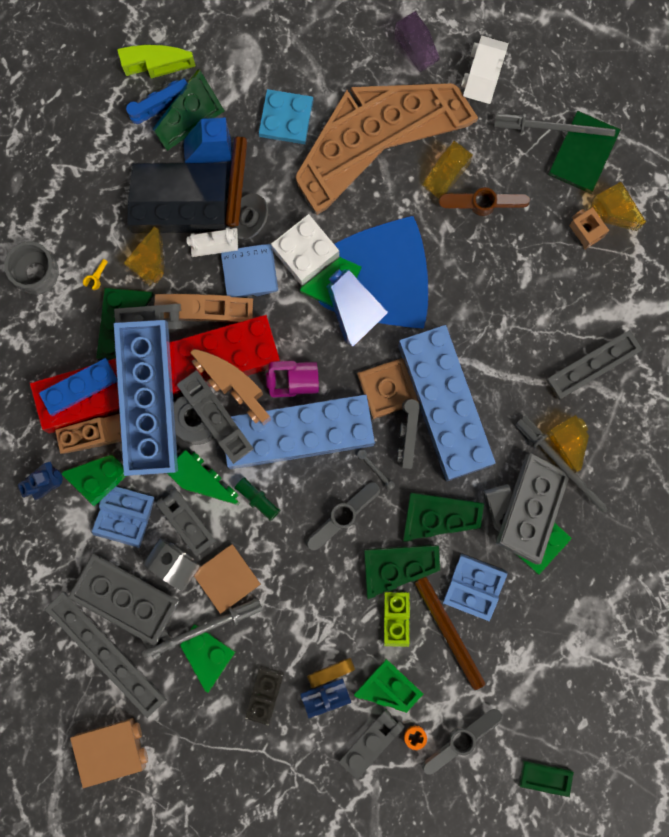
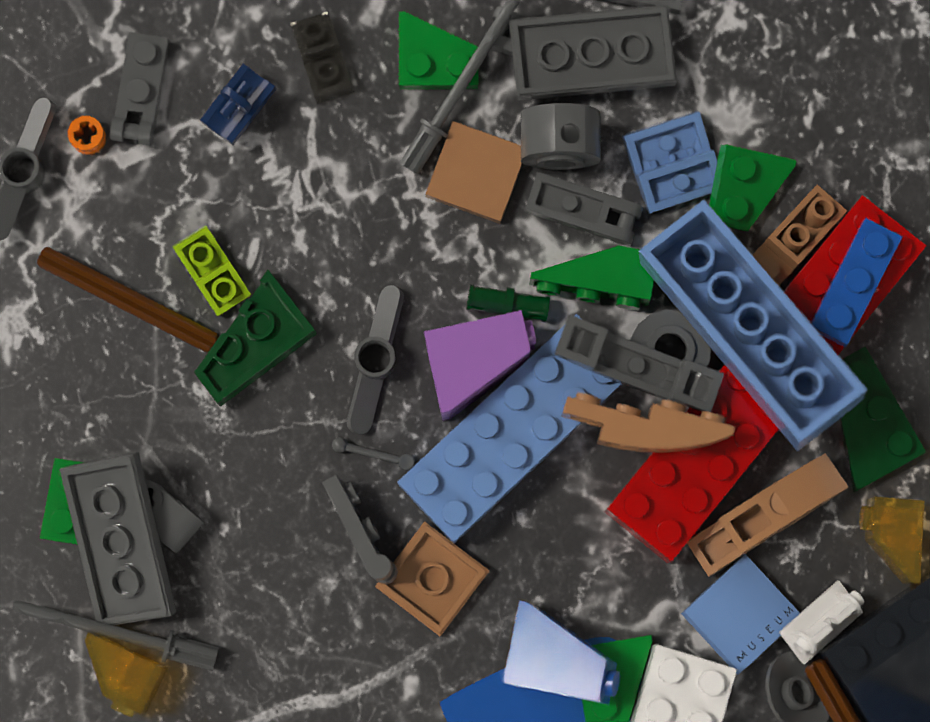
camera: 145 degrees right, 0 degrees up
dark blue hips [18,461,63,501] -> none
dark grey plate [114,304,183,329] -> none
magenta piece [266,361,319,398] -> none
pearl gold beam [307,658,355,688] -> none
green wing [354,659,423,713] -> none
medium blue brick [398,325,495,482] -> none
dark green wing [403,492,484,541] -> none
medium blue slope [443,554,508,621] -> none
none -> medium lavender slope [424,310,536,421]

